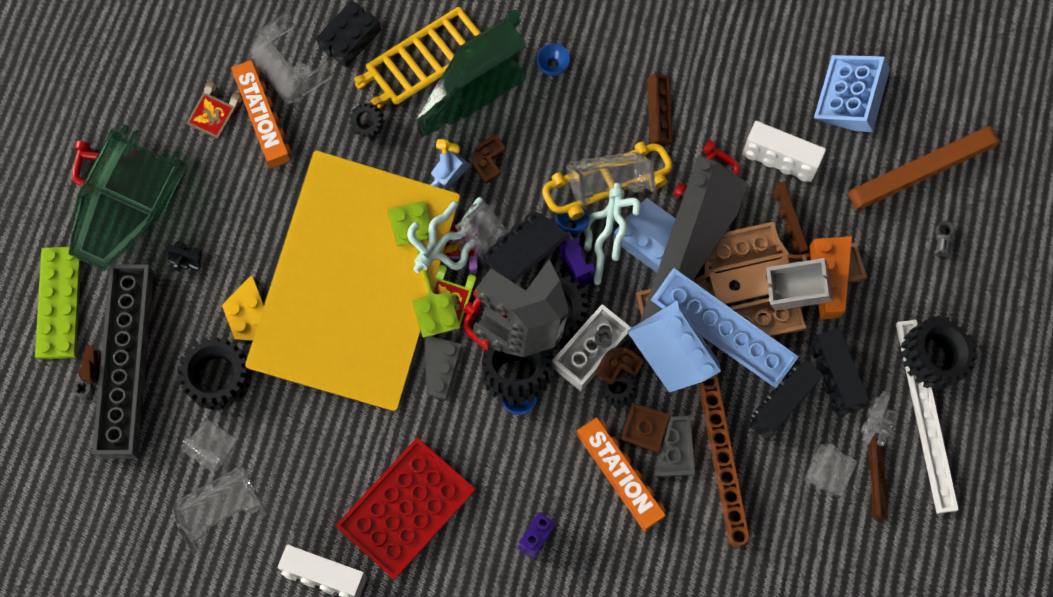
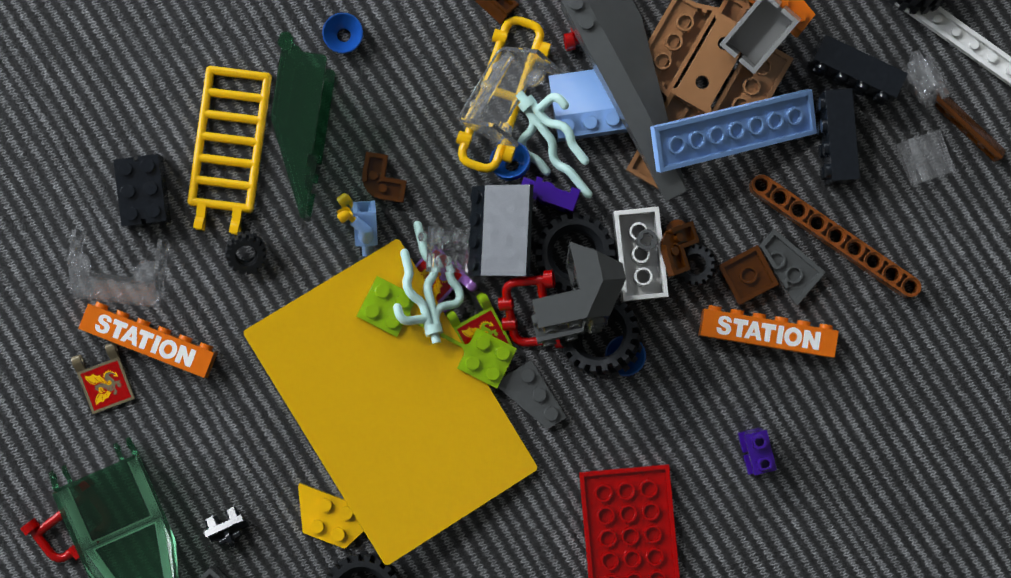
camera: 45 degrees left, 15 degrees up
light blue slope [627,301,721,393] -> none

